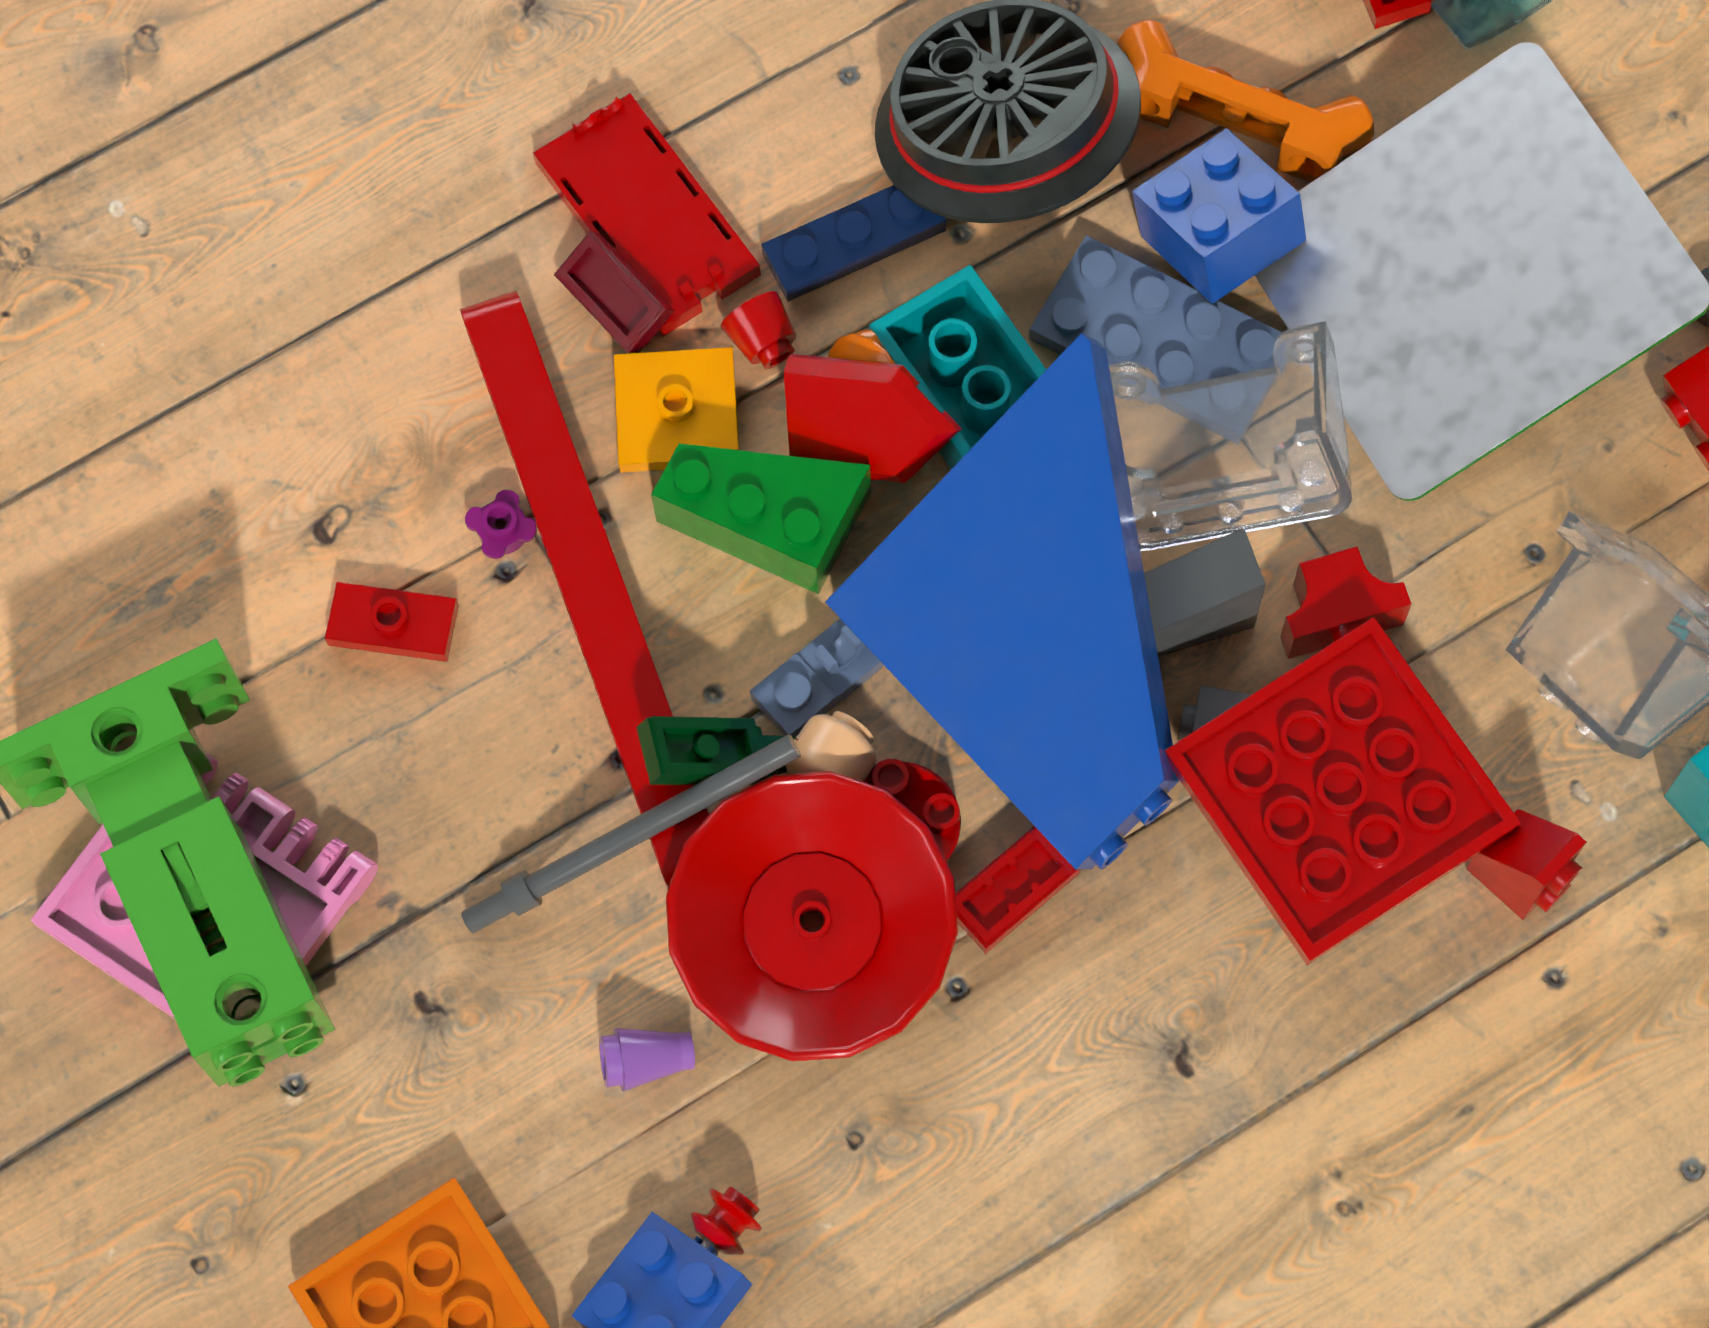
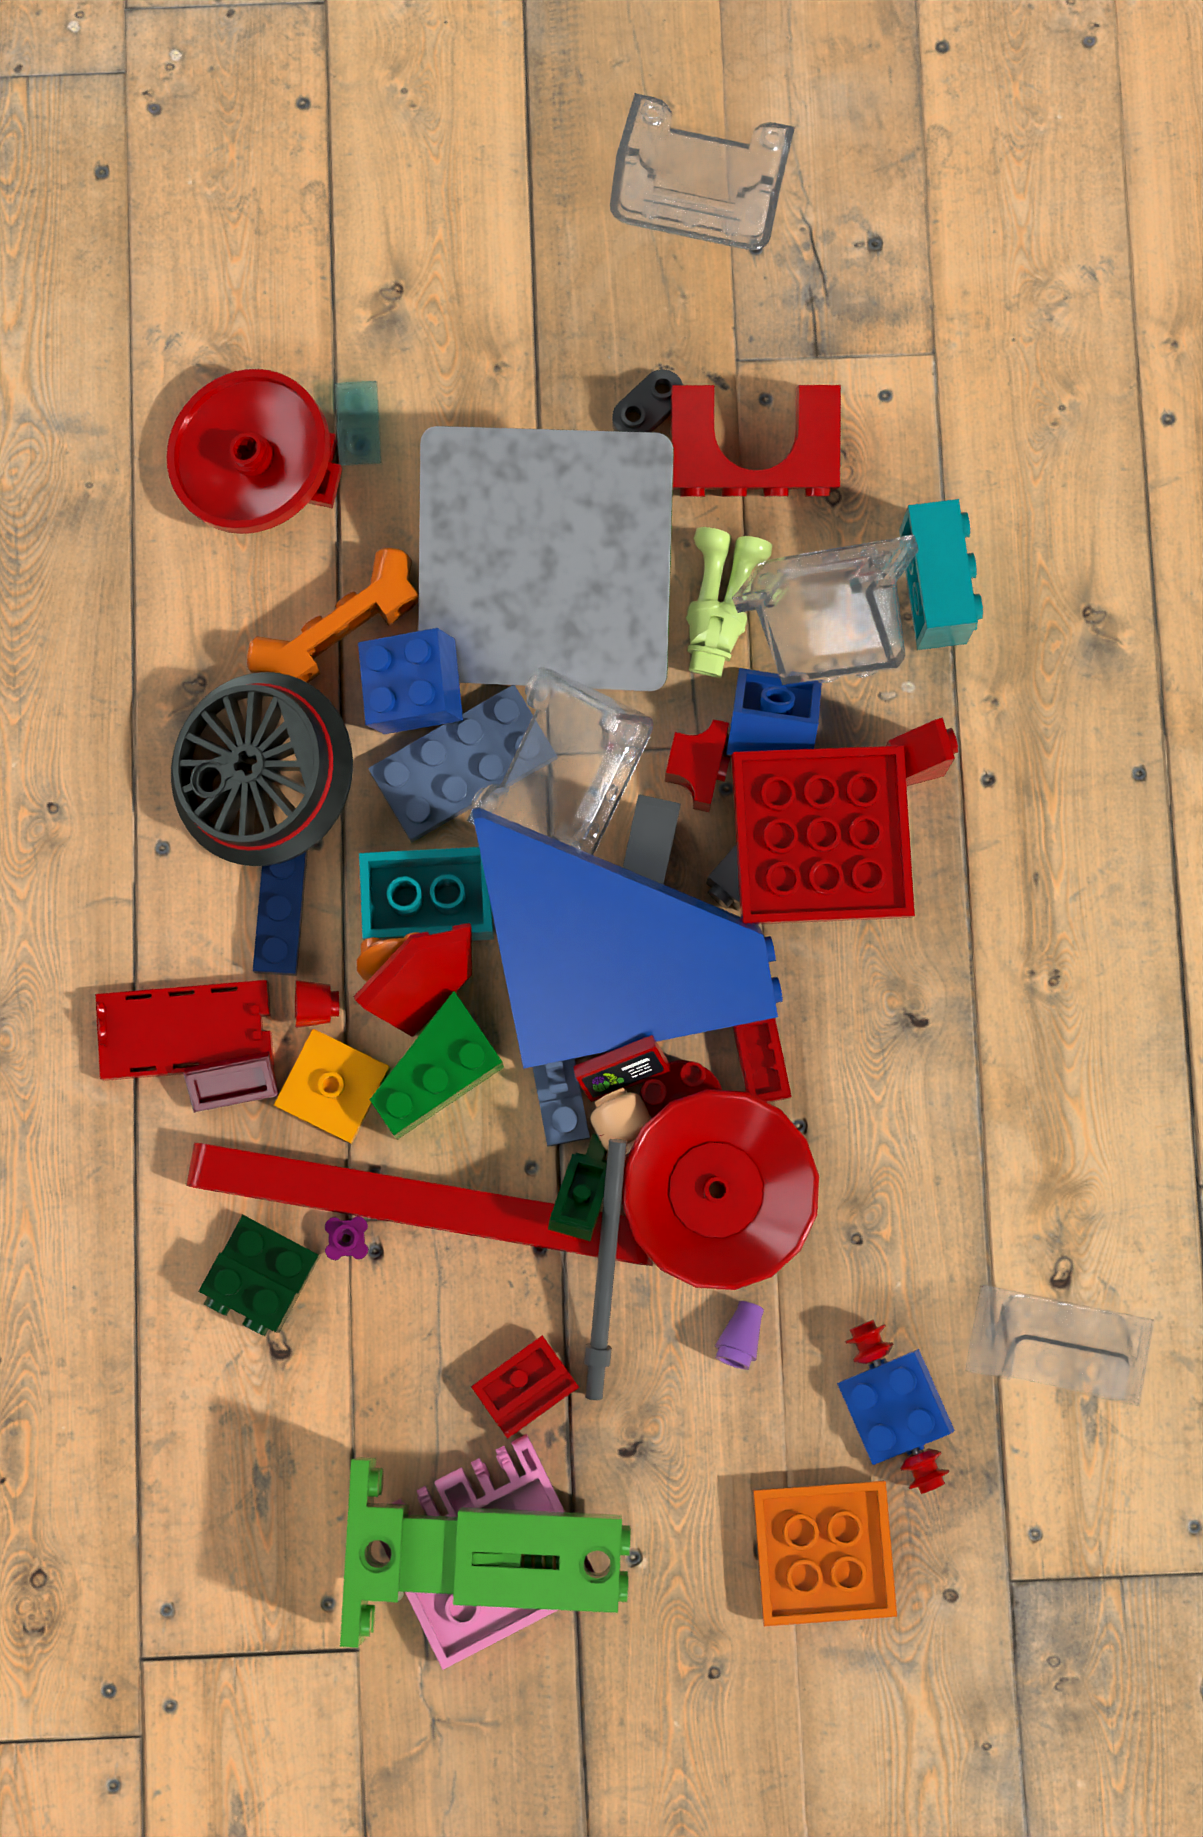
camera: 65 degrees left, 10 degrees up
red plate [325,582,459,662] -> none
none -> dark green plate [198,1214,321,1336]
none -> red plate [471,1335,579,1439]
none -> tile [573,1035,670,1102]
none -> yellowish green piece [686,527,772,678]
none -> blue slope [727,668,822,755]

